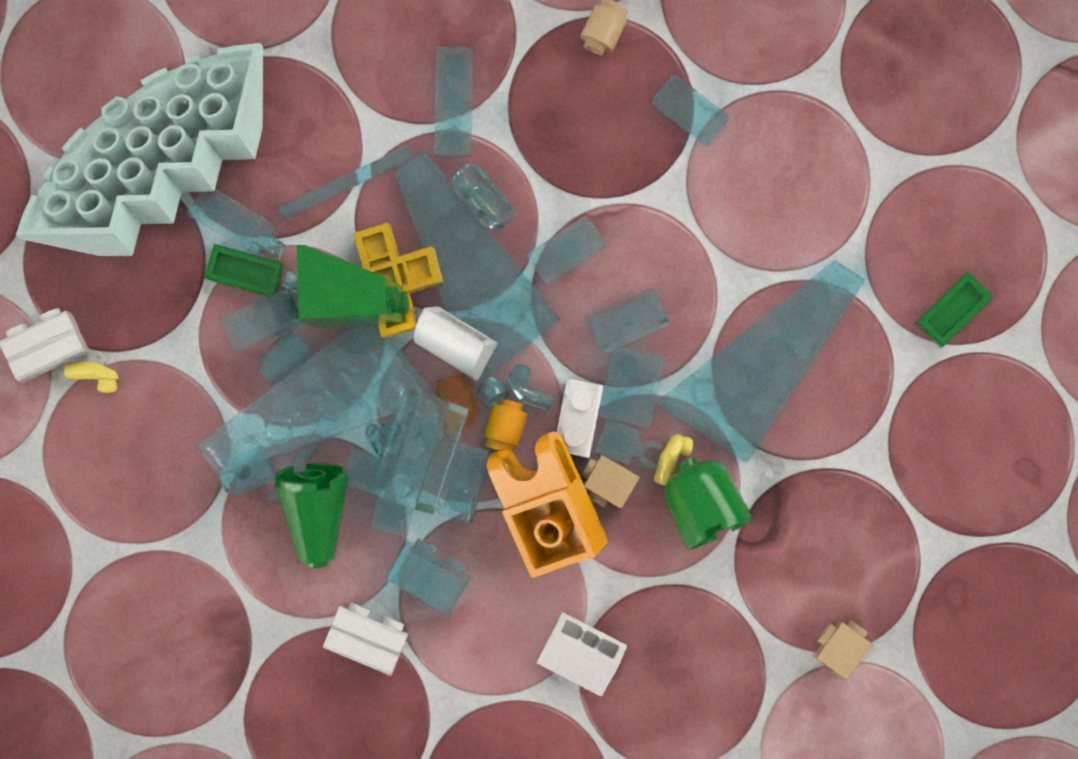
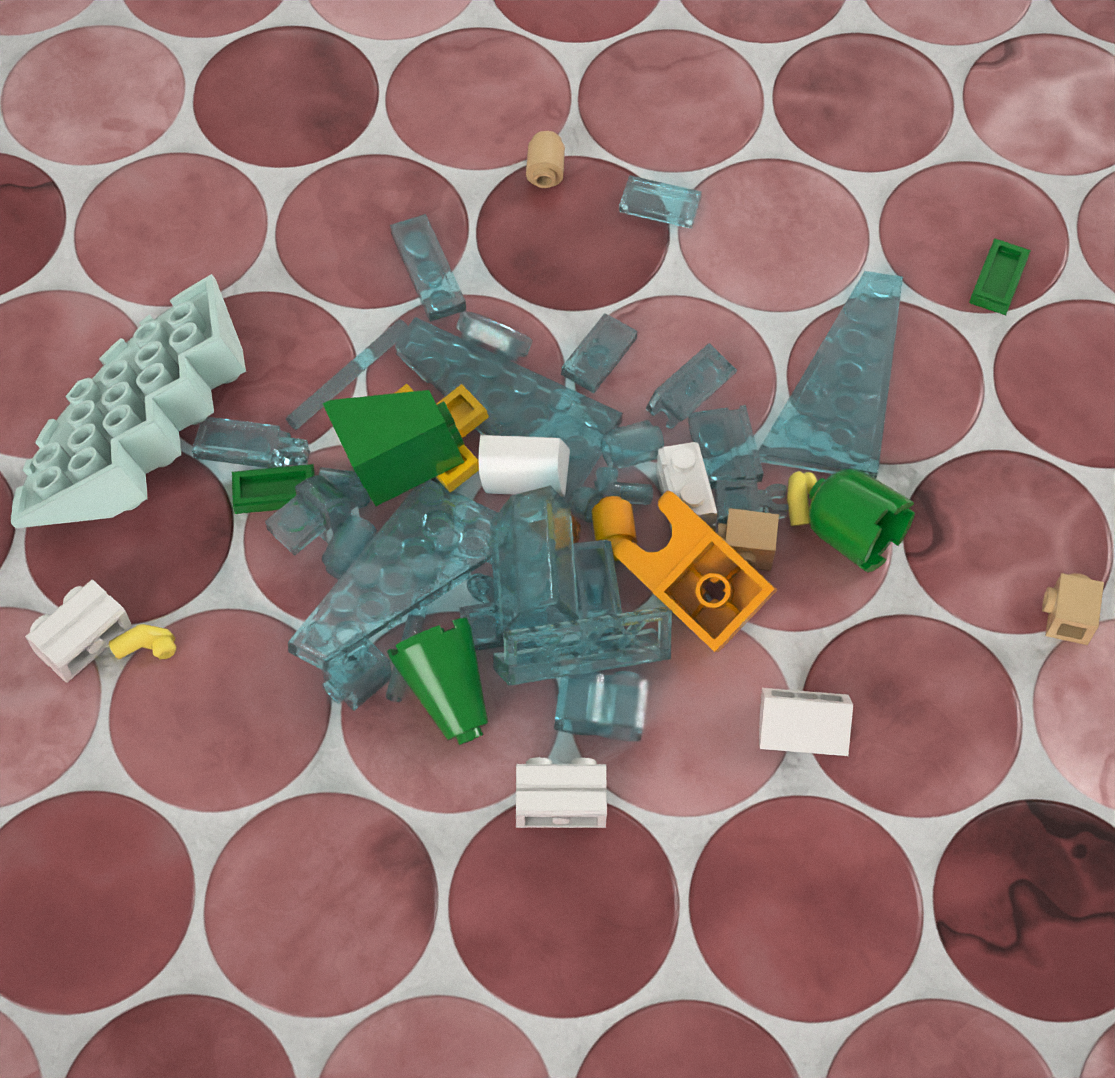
camera: 20 degrees left, 25 degrees down
none -> clear light blue fence [493,606,672,686]
none -> clear light blue brick [600,420,664,469]

